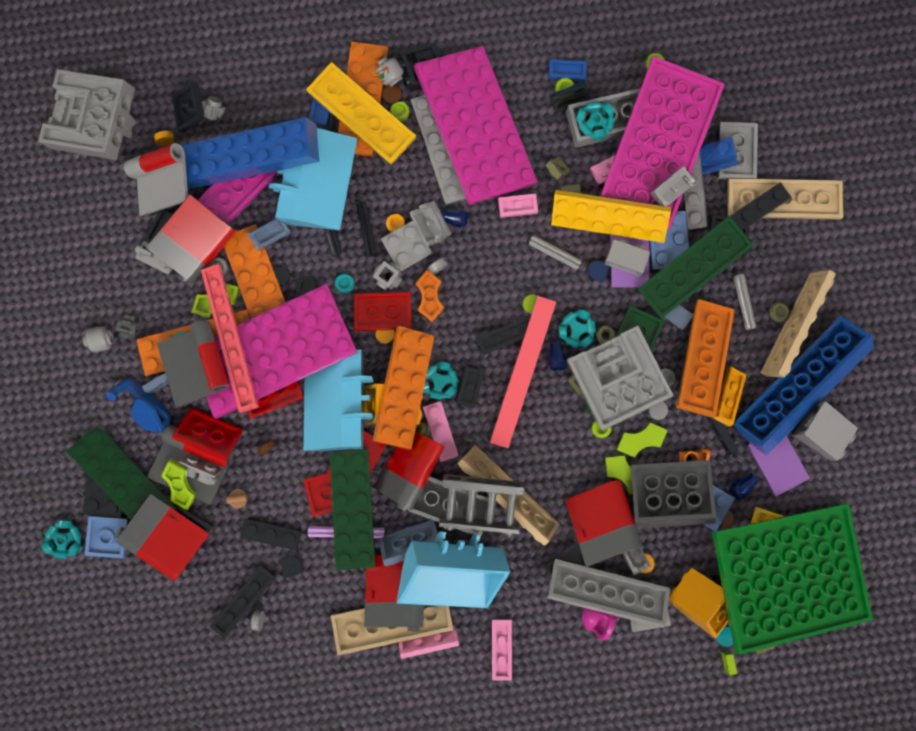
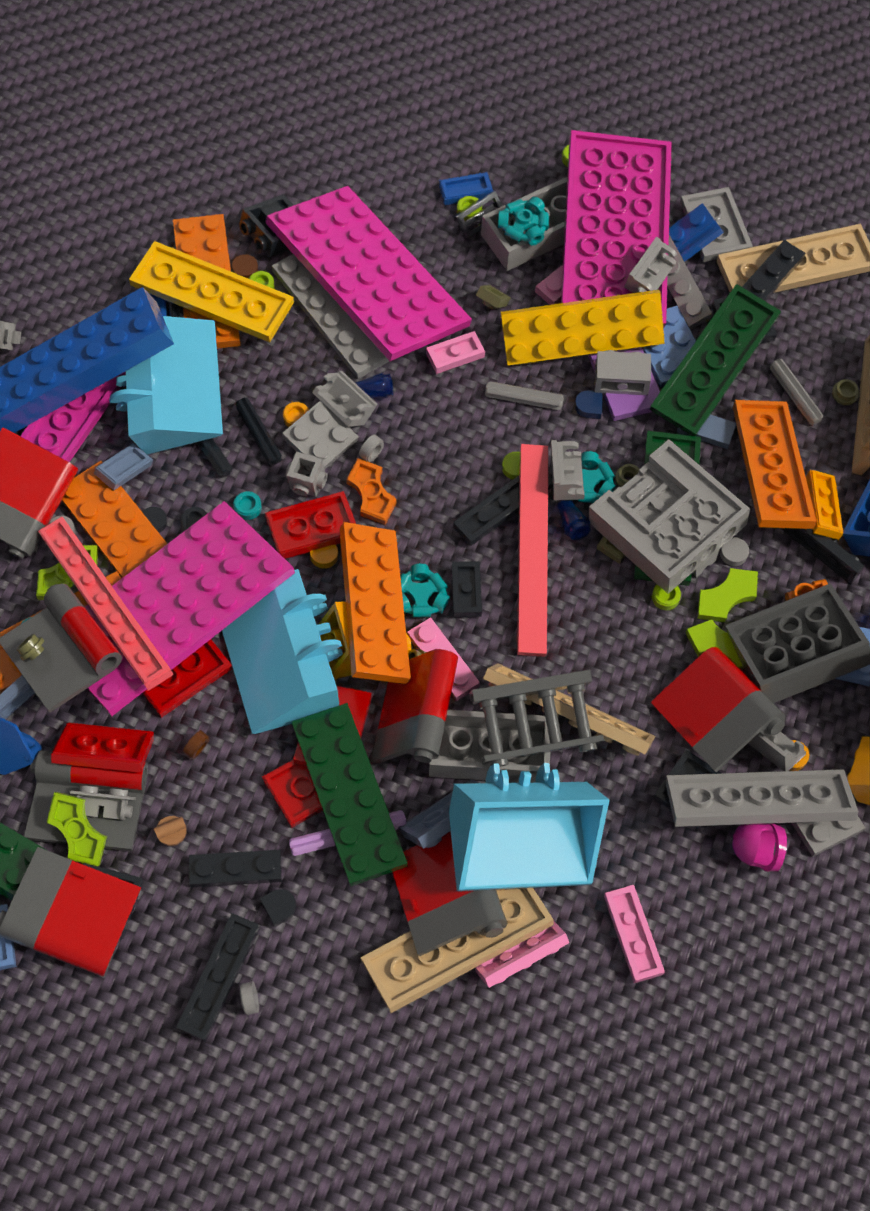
camera: 20 degrees left, 20 degrees down
light grey head [376,57,404,86] -> none
none -> olive plate [16,633,45,661]
none -> light grey hinge [551,440,584,500]

